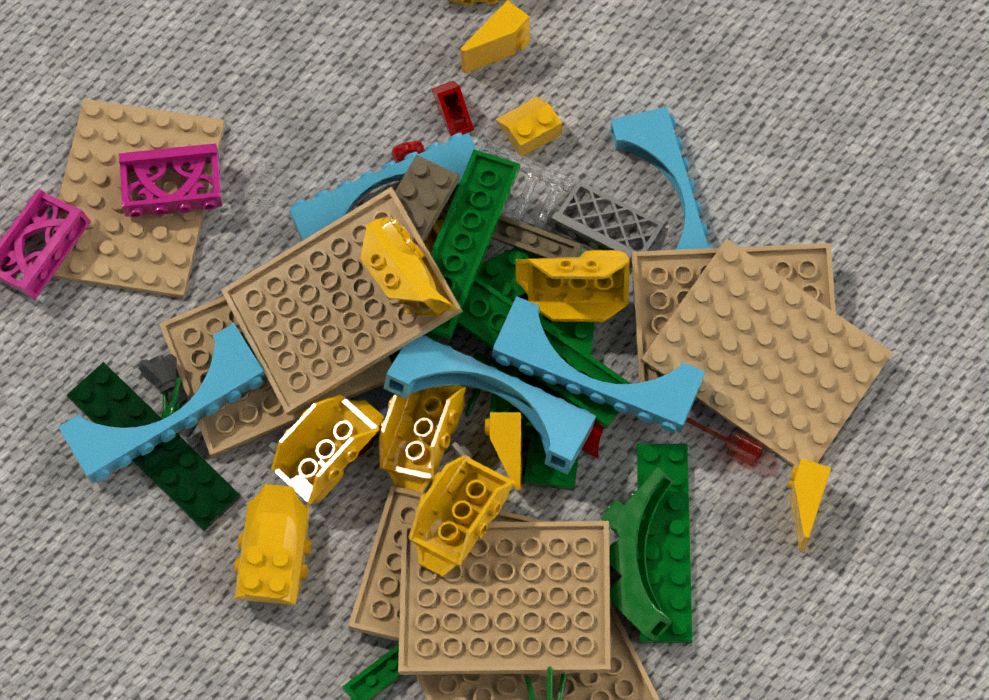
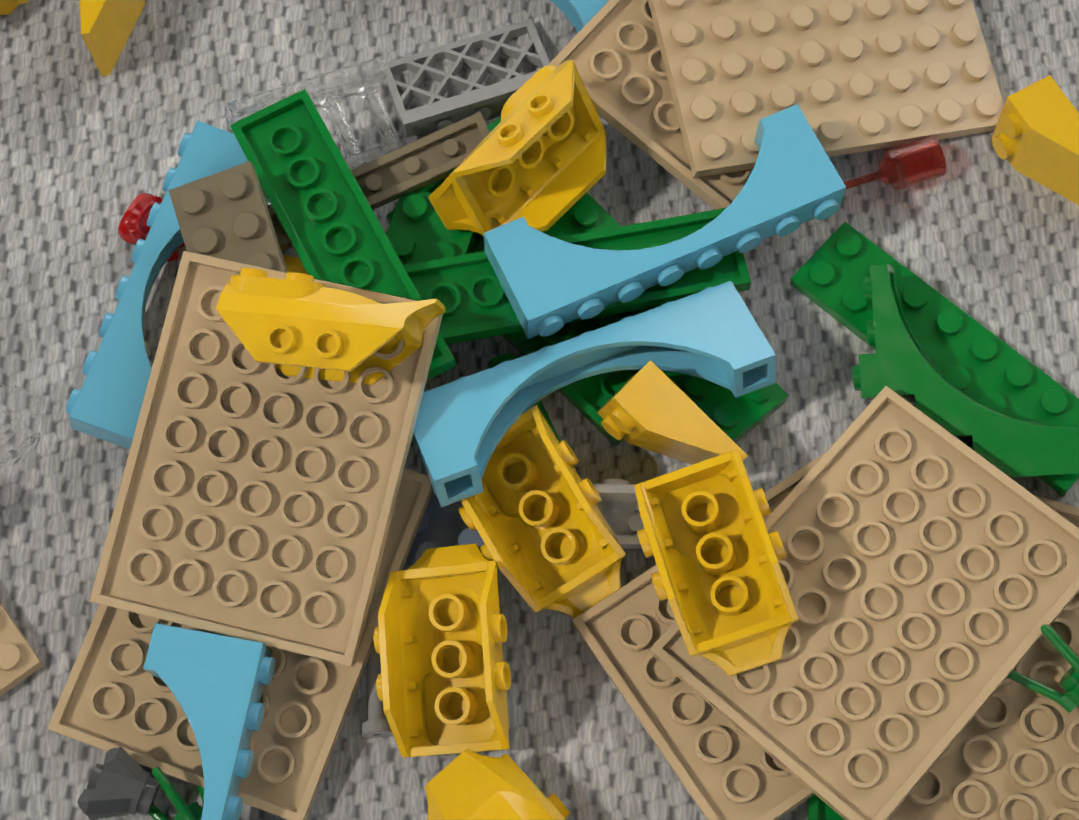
camera: 45 degrees left, 0 degrees up
red arch [431,81,474,137] -> none
yellow slope [496,97,562,157] -> none

